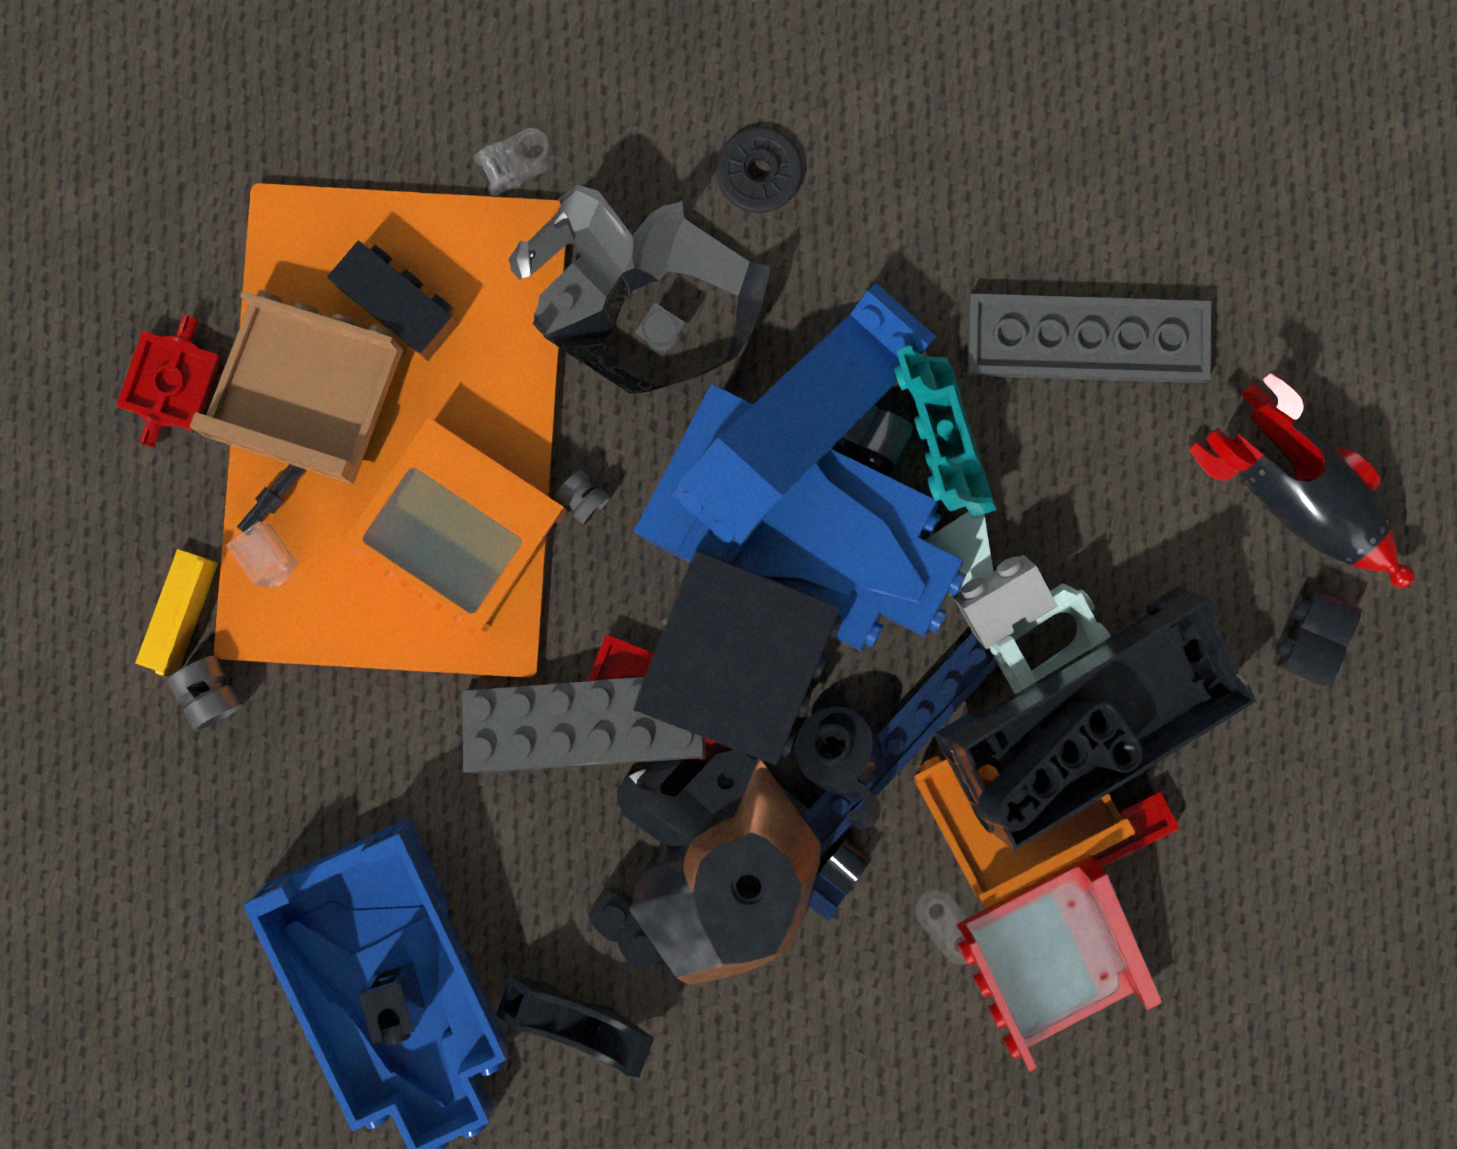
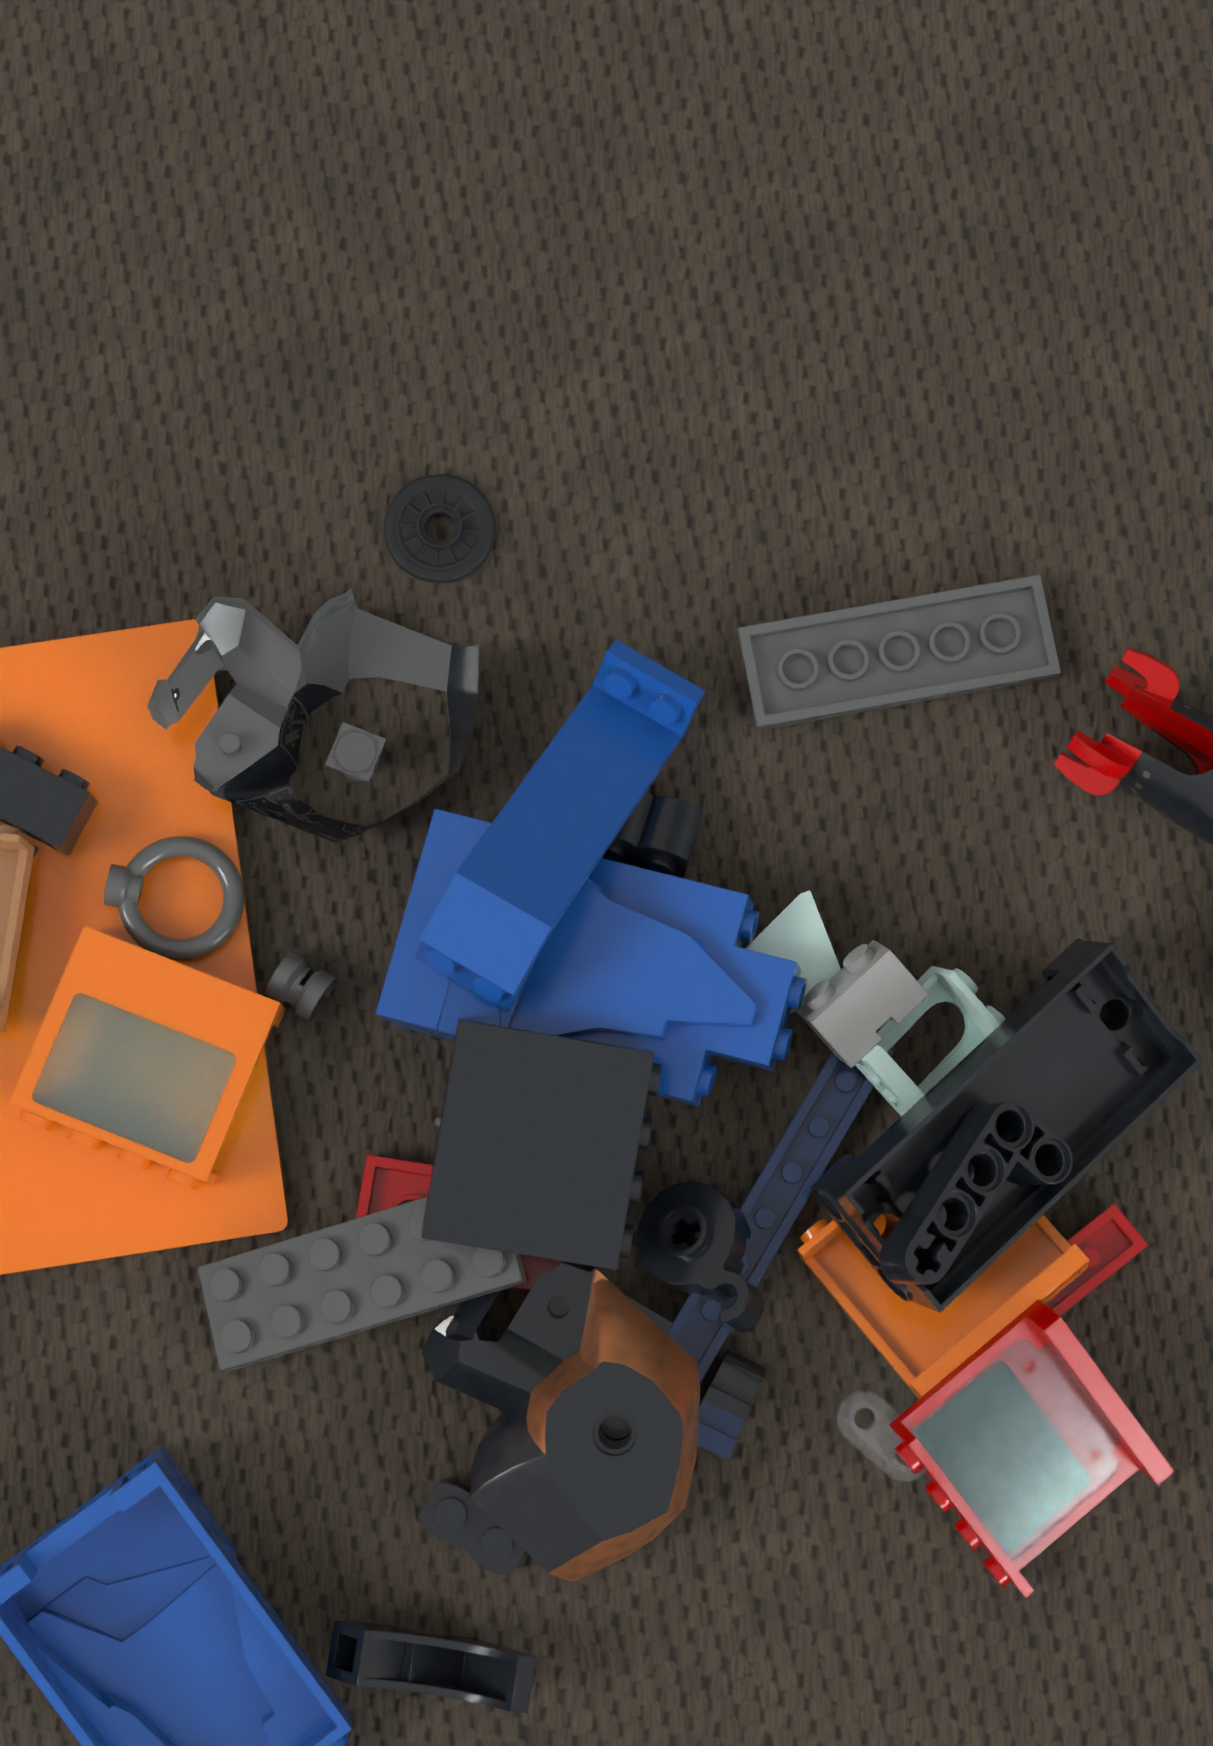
camera: 15 degrees left, 5 degrees down
black brick [358,962,426,1045] -> none
clear piece [474,128,555,196] -> none
teal bracket [894,345,997,518] -> none
none -> dark grey piece [104,836,244,960]

